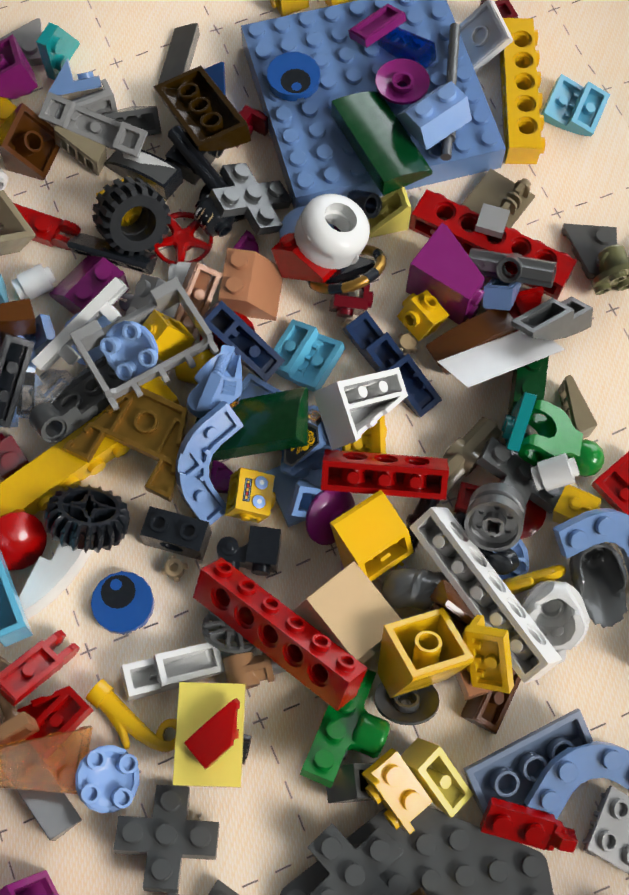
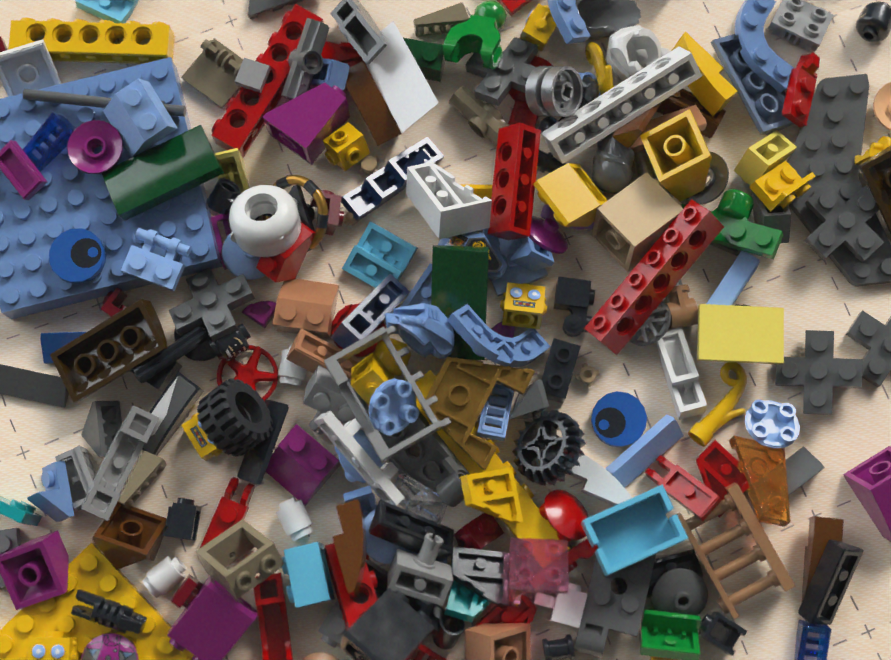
camera: 85 degrees left, 10 degrees up
red slope [184,698,240,769] -> none
yellow bracket [463,615,514,694] -> none
teal wing [501,392,537,452] -> none
white brick [531,453,580,491] -> none
none -> light blue plate [121,228,191,292]
none -> black window [163,498,202,541]
none -> yellow wing [460,467,523,524]
none -> medium blue slope [477,384,514,442]
none -> dark grey slope [510,379,549,419]
none -> light blue slope [605,414,684,488]
none -> yellow slope [671,32,737,116]
none -> light blue slope [706,251,760,305]

